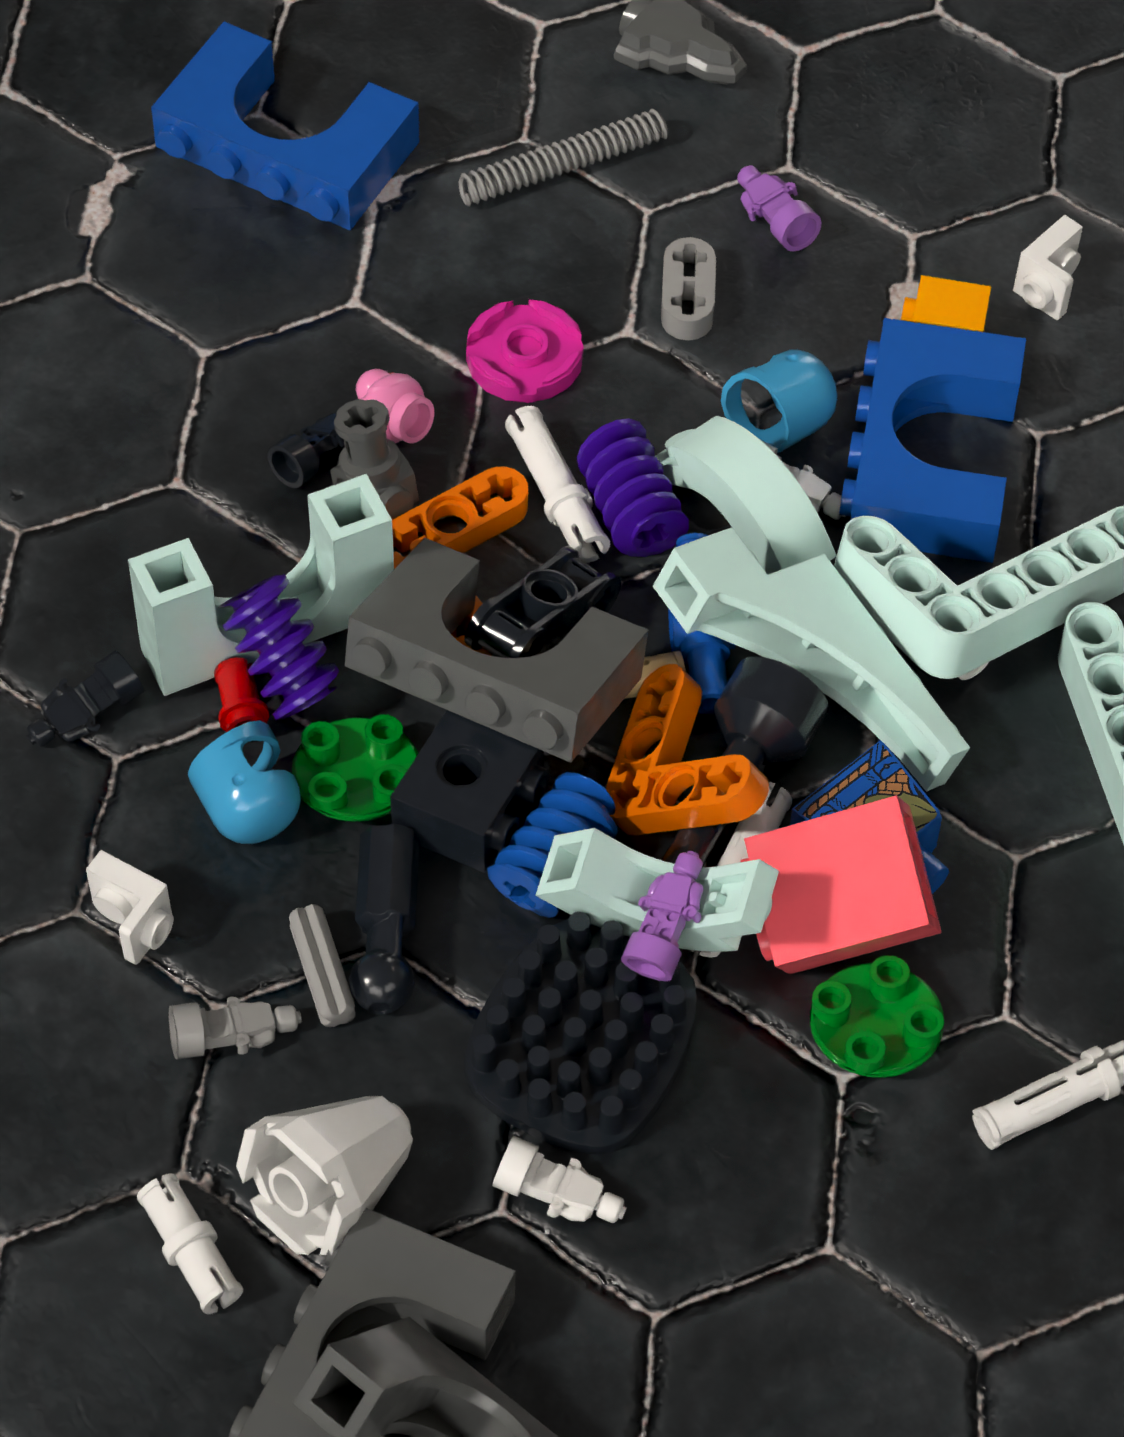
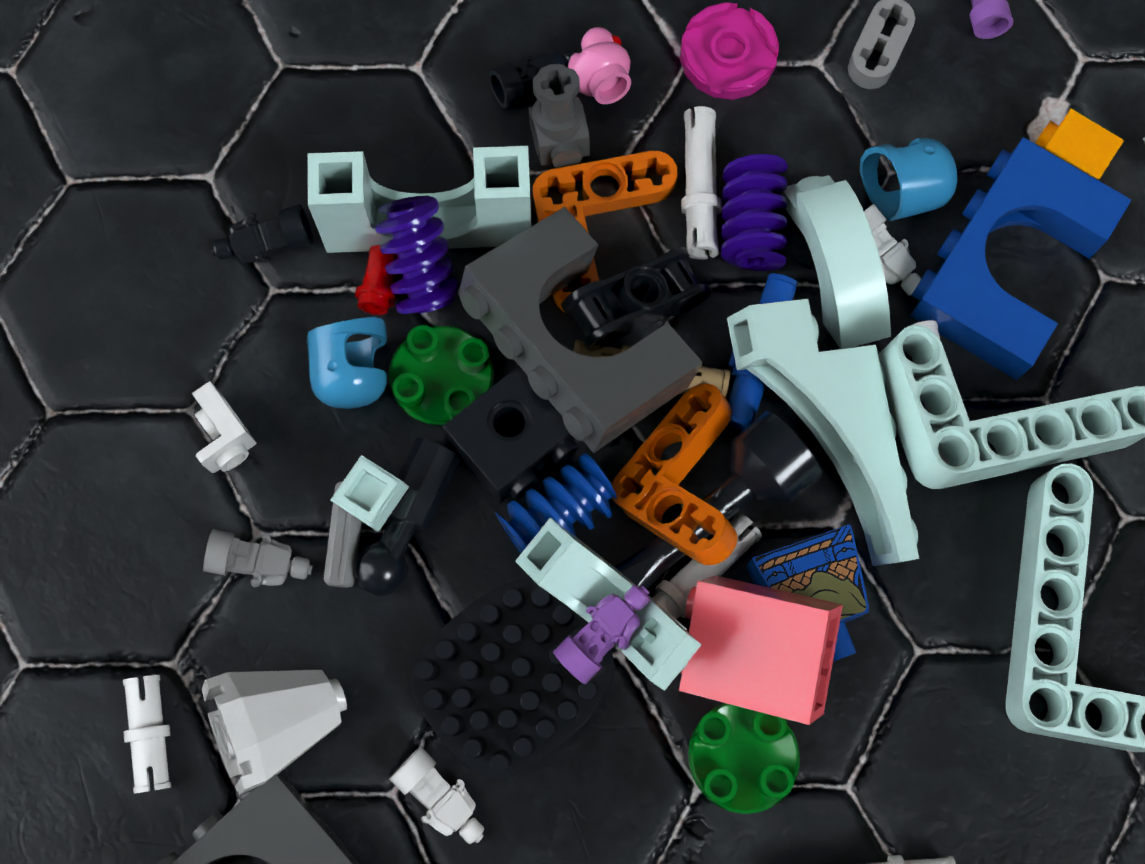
camera: 20 degrees right, 20 degrees up
none -> light aqua tile [331,455,409,532]

